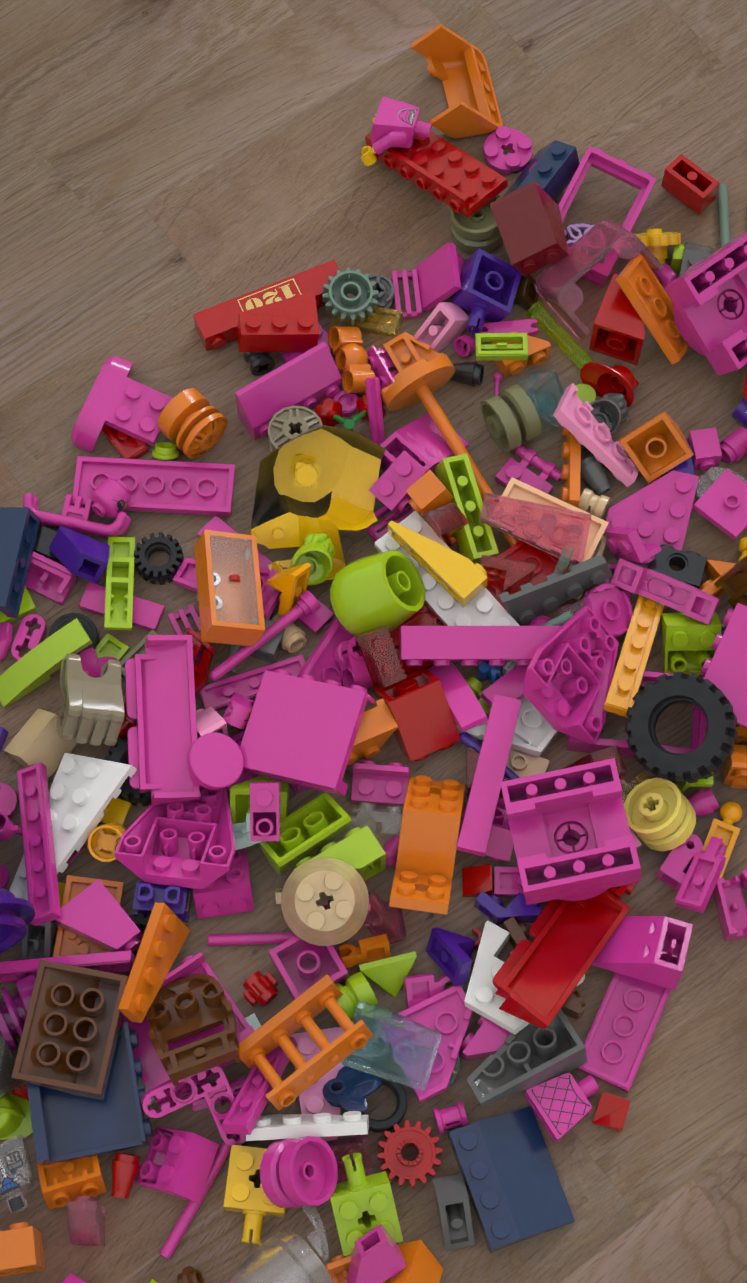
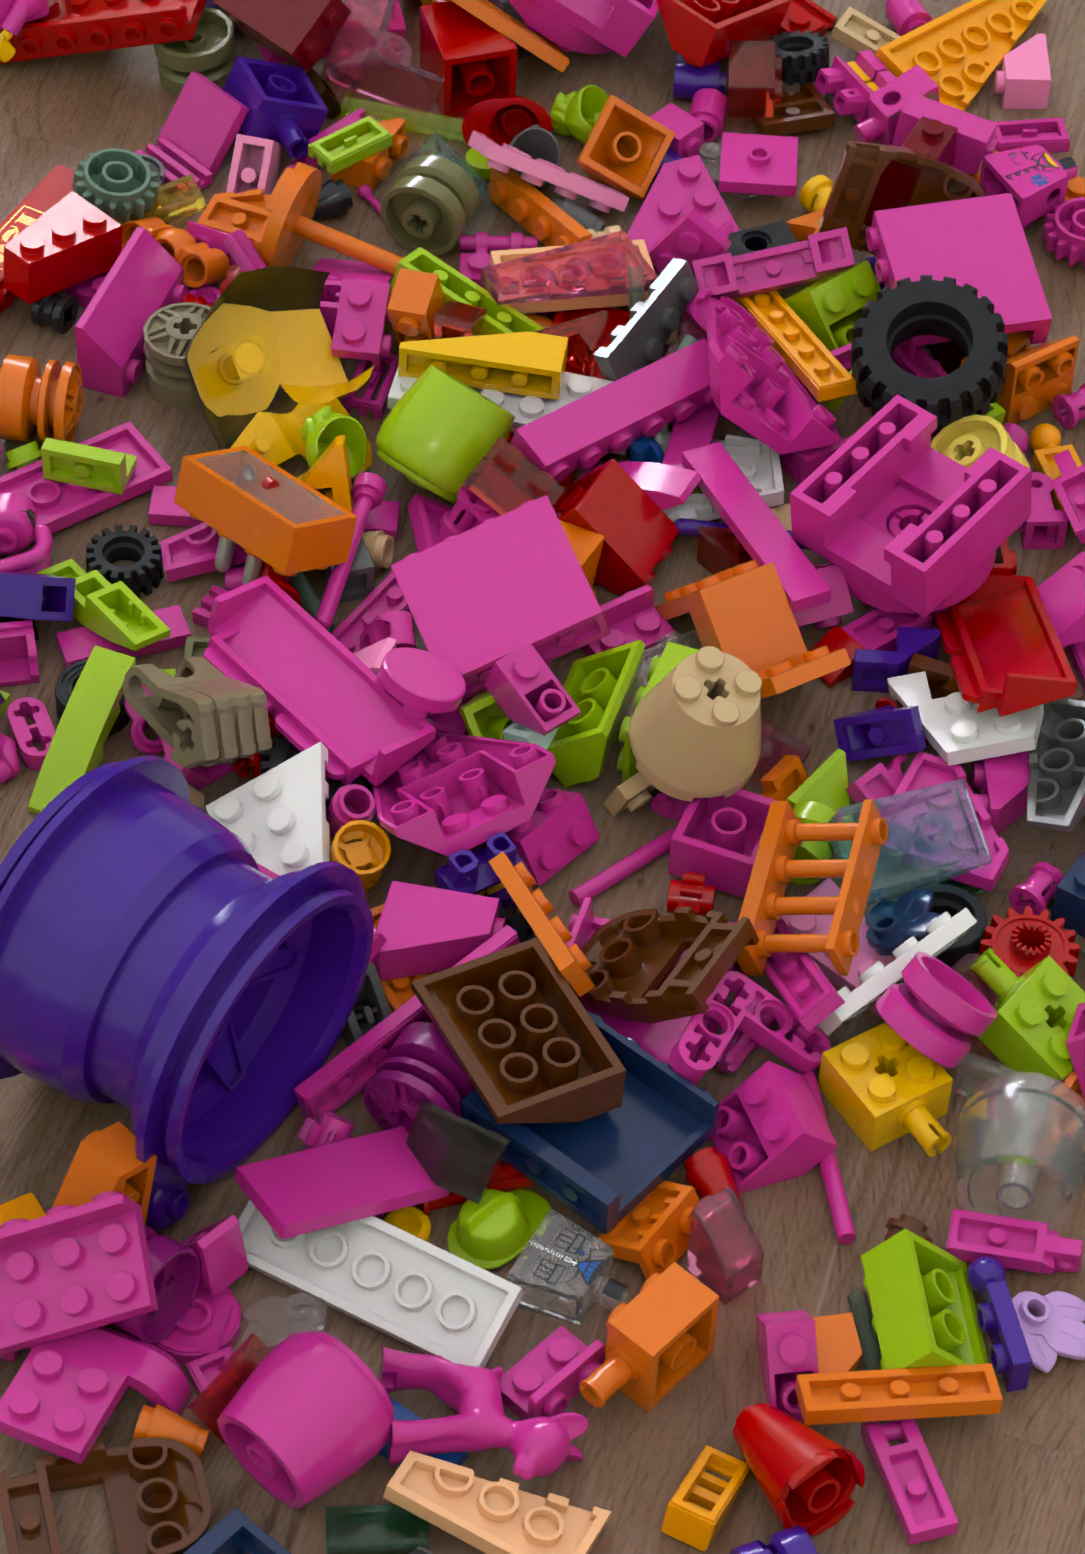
camera: 40 degrees left, 20 degrees down
none -> lime panel [41,437,137,495]
none -> dark pink brick [326,784,376,837]
none -> lime hair [550,85,609,145]

